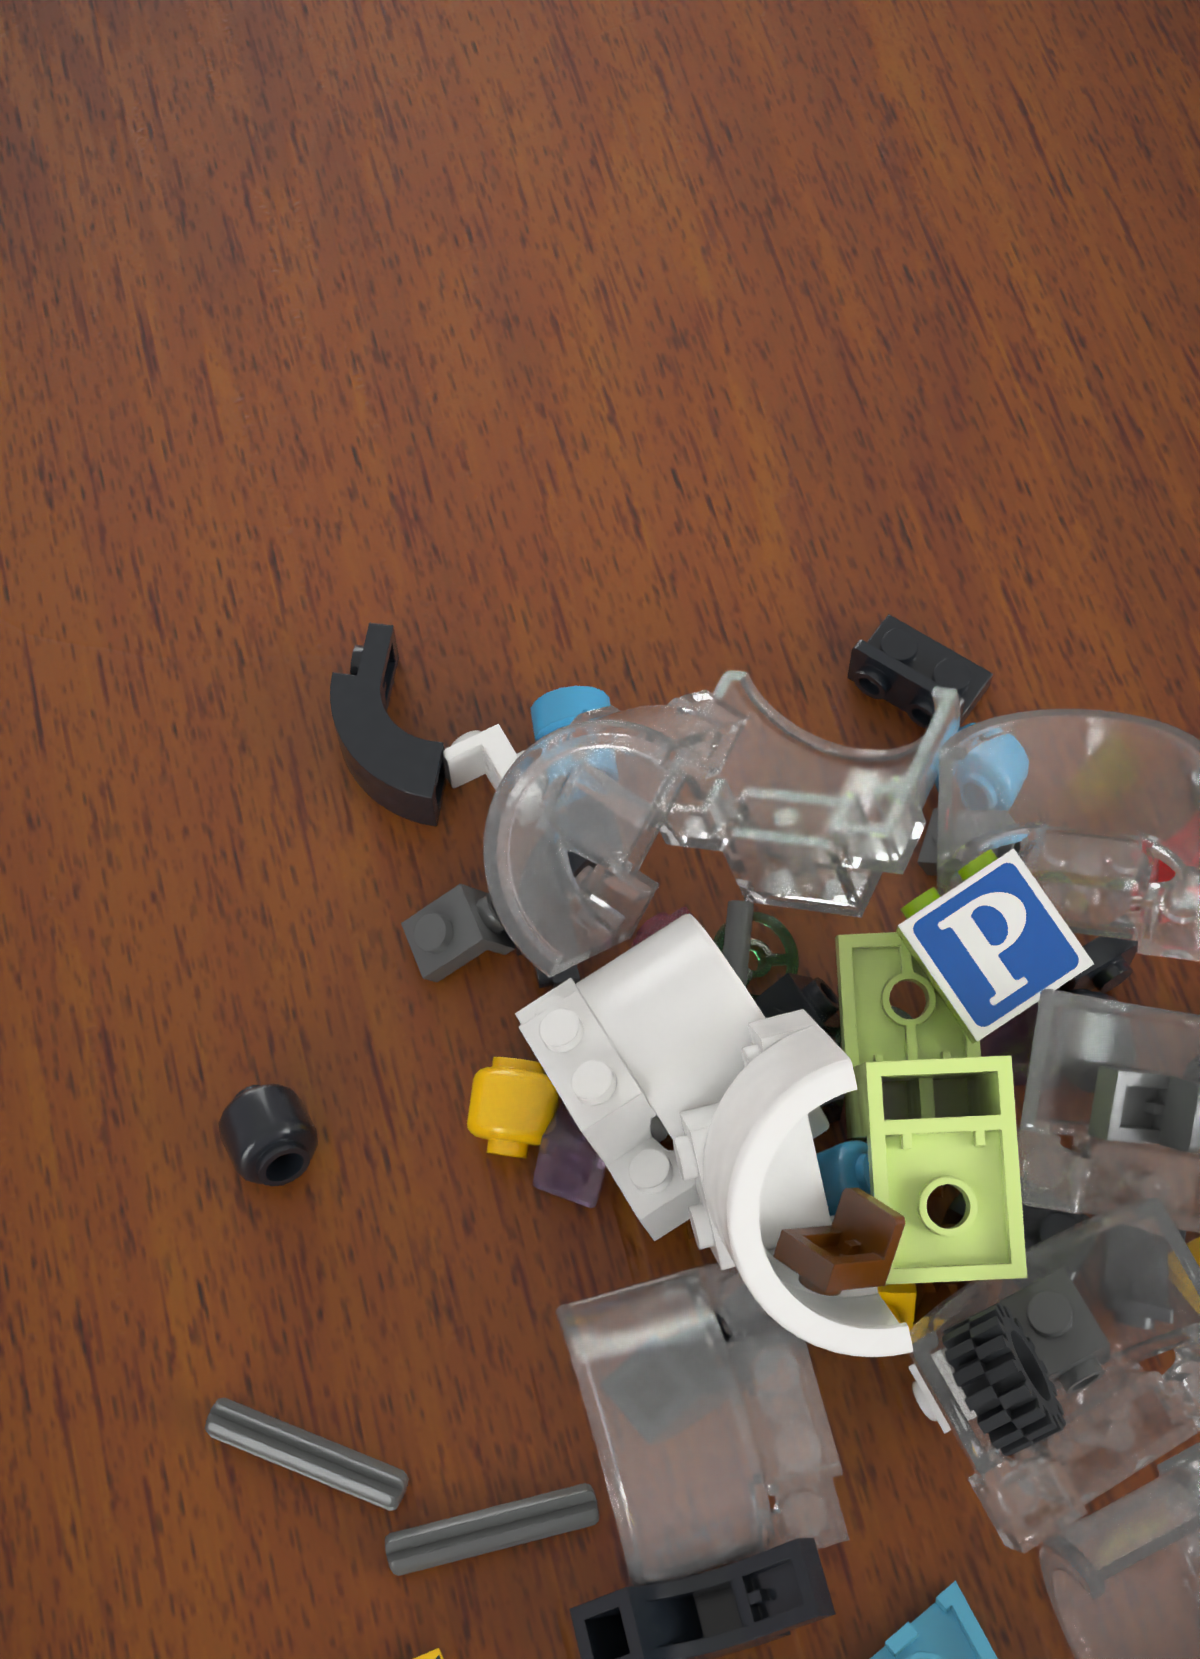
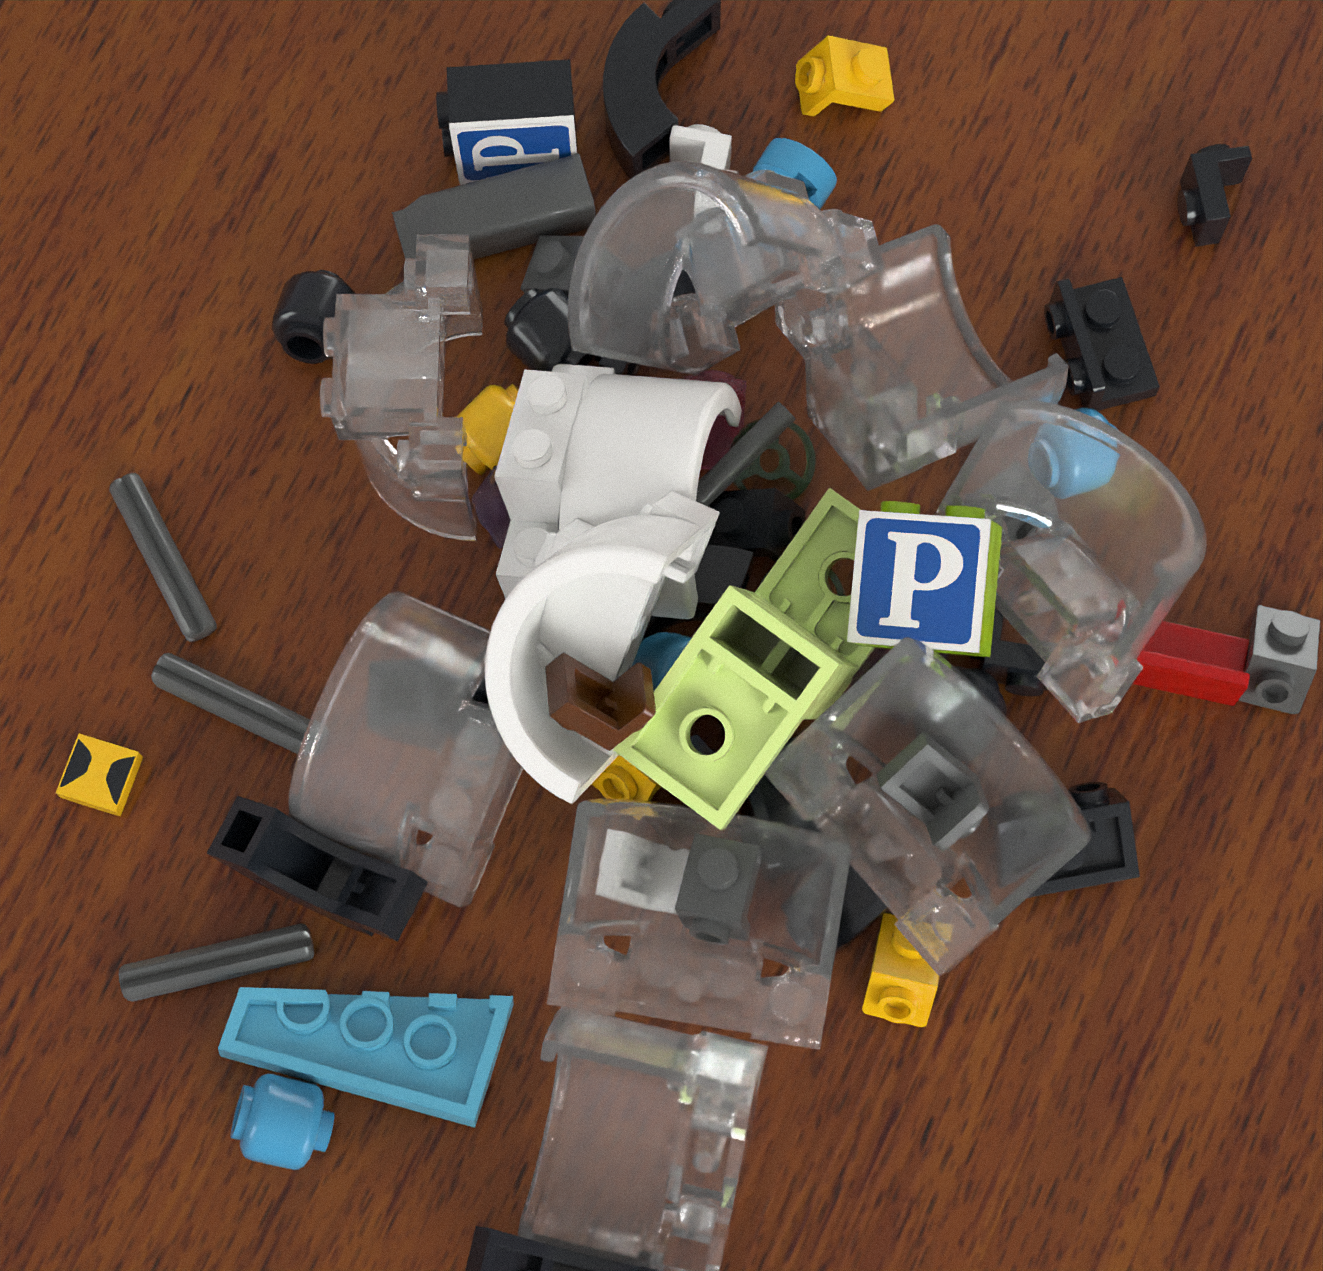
camera: 40 degrees right, 10 degrees up
black tyre [942,1303,1066,1456] -> none
none -> clear piece [320,234,483,541]
none -> dark grey piece [392,153,596,269]
none -> piece [436,59,578,185]
none -> black head [504,288,596,372]
none -> yellow bracket [795,35,894,117]
none -> black bracket [1177,144,1252,247]

